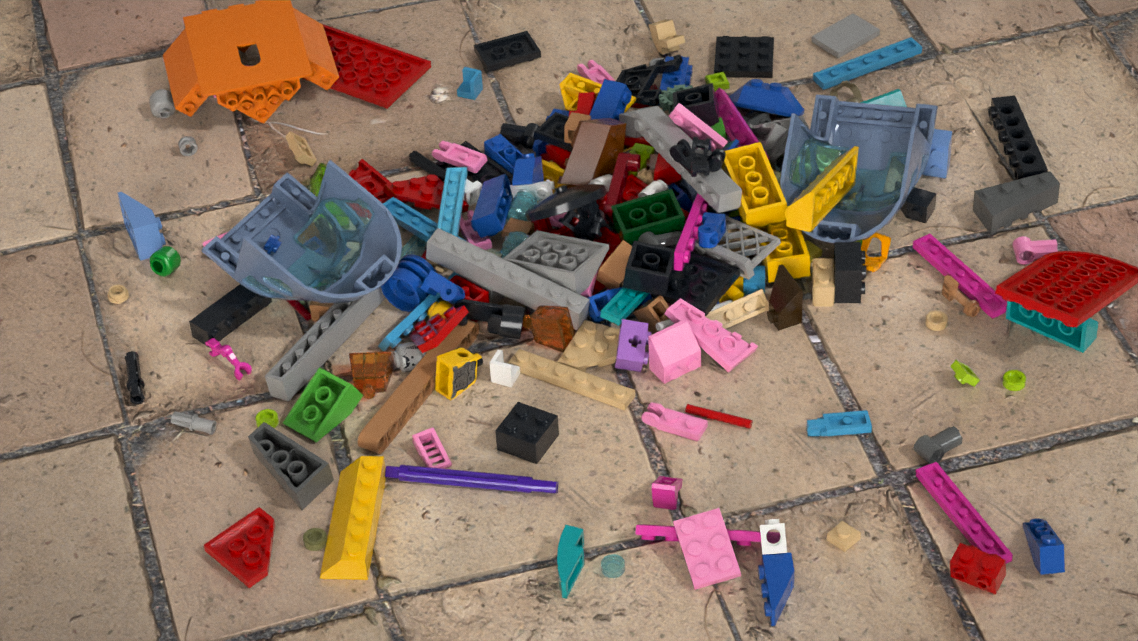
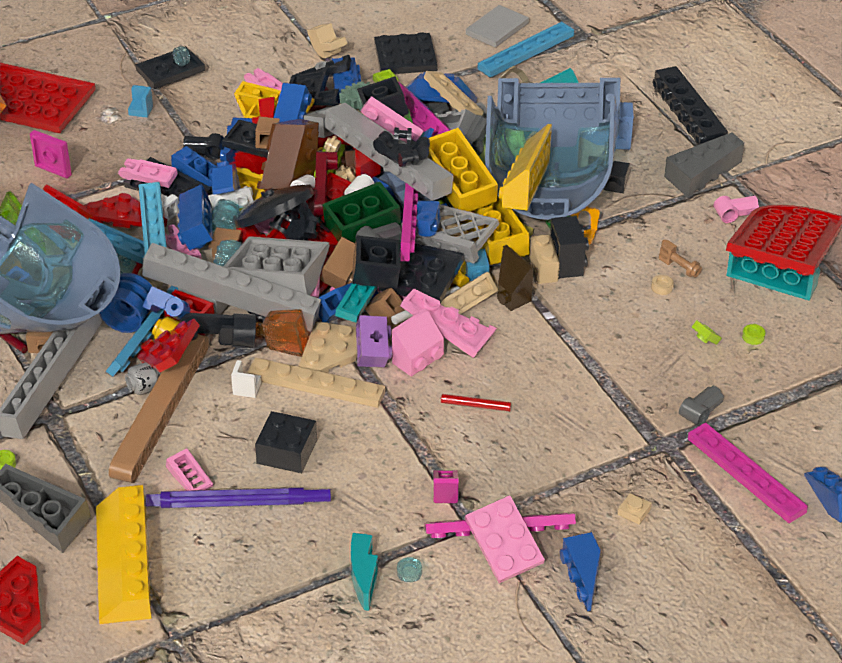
camera: 15 degrees left, 0 degrees up
bright green slope [283,367,363,443] -> none
olive tile [303,528,327,551] -> none
clear orange torso [349,352,393,399] -> none
black axle [409,151,446,182] -> none
yellow torso [435,348,483,400] -> none
bright pink hinge [641,402,708,442] -> none
white brick [760,519,788,555] -> none
dark azure hinge [806,410,872,437] -> none
dark pink plate [912,234,1007,319] -> none
red brick [950,543,1006,594] -> none
none -> dark pink tile [30,130,72,179]
none -> clear light blue tile [173,46,190,66]
none -> tan plate [324,136,341,152]
none -> tan plate [424,71,484,116]

